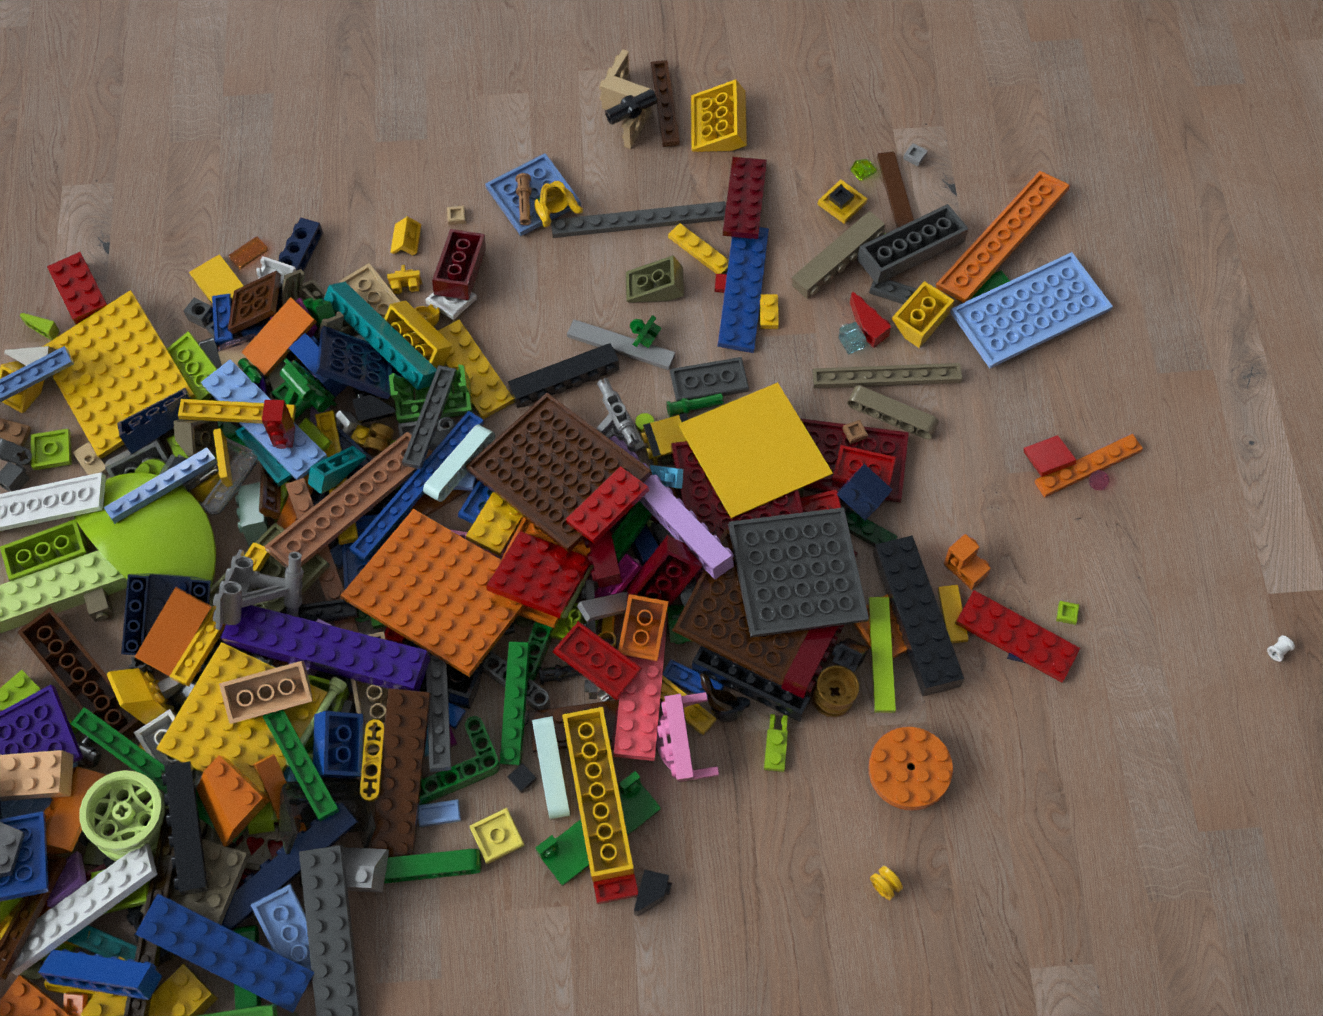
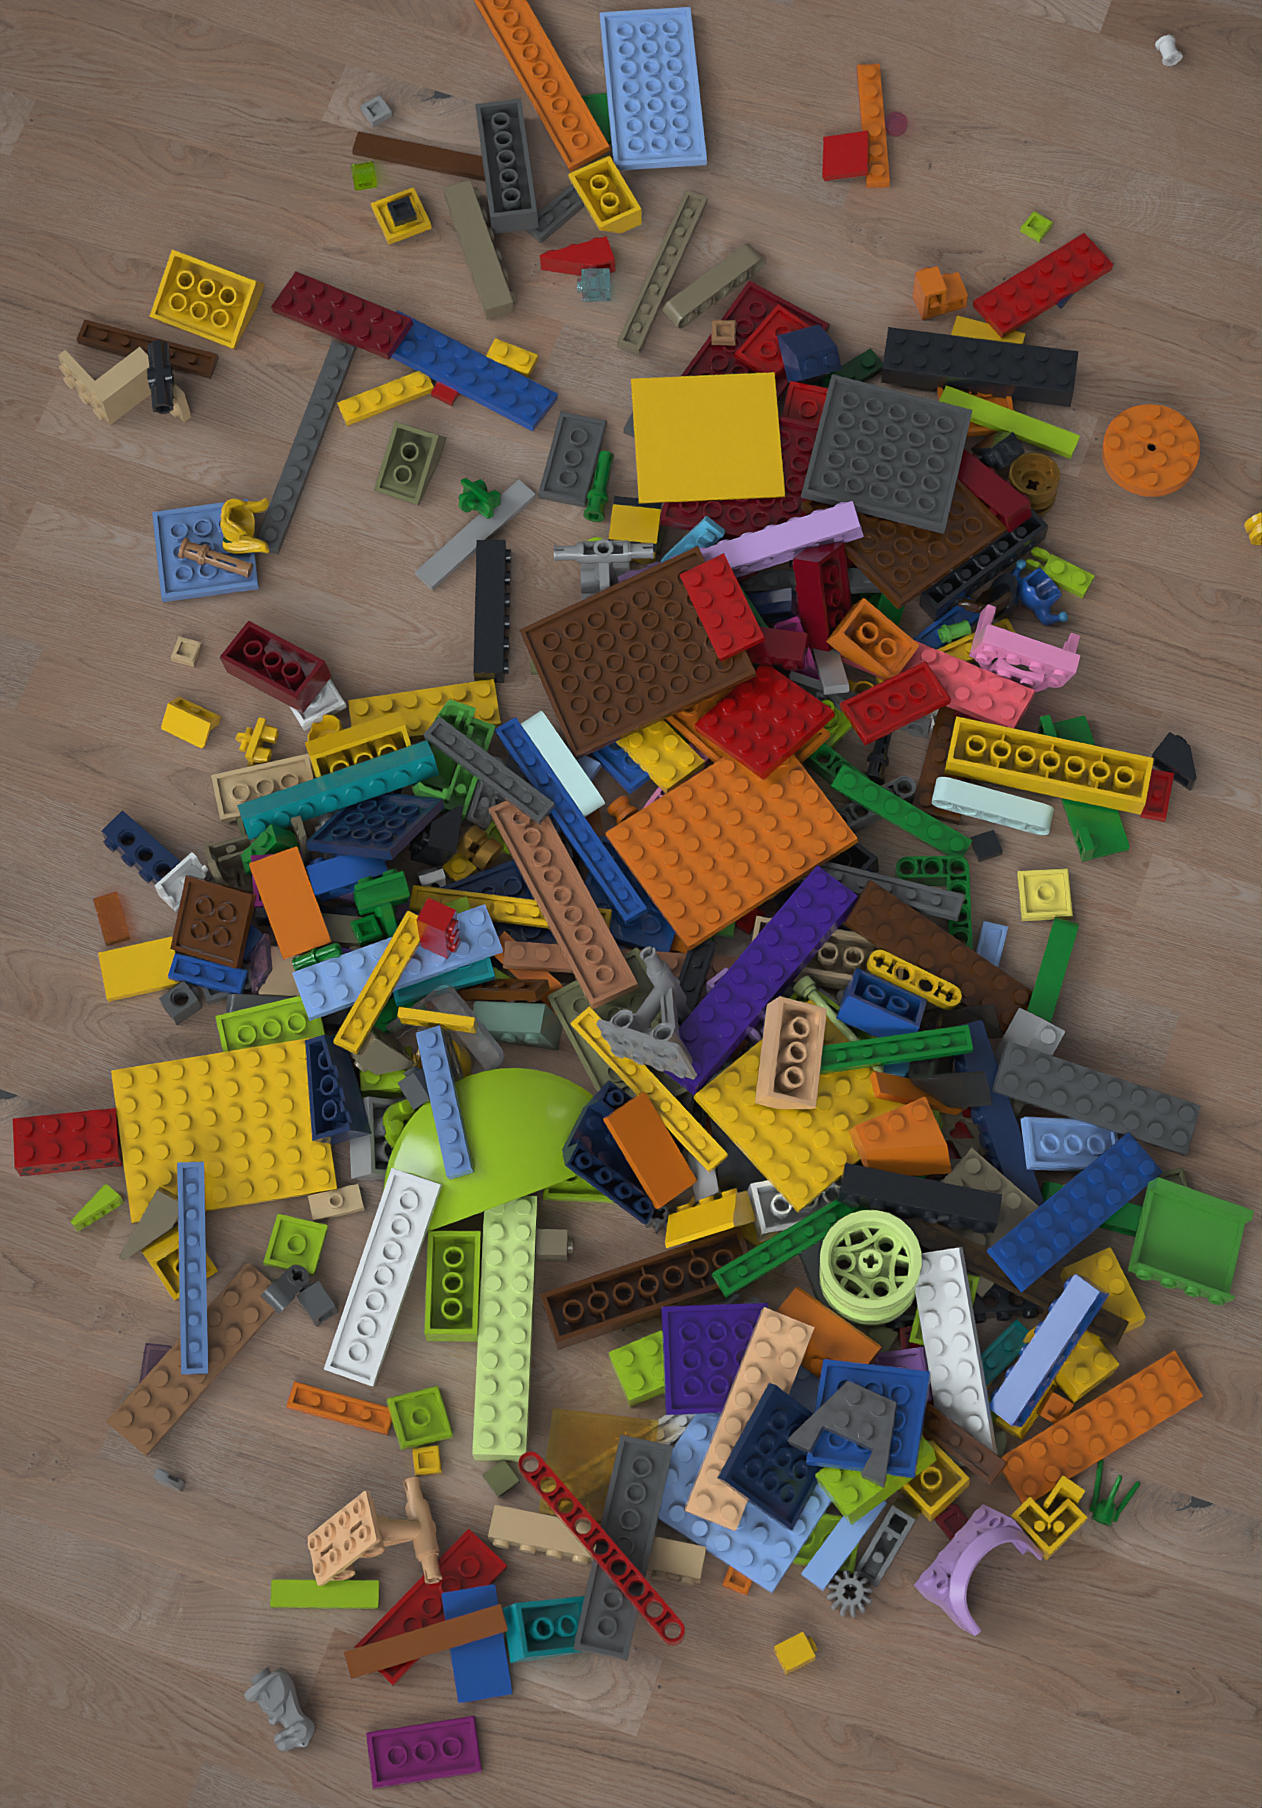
camera: 65 degrees left, 5 degrees up
teal slope [308,446,366,494] -> none
none -> orange wheel [607,795,639,824]
none -> bright green pin [938,619,971,644]
none -> blue piece [1010,559,1069,626]

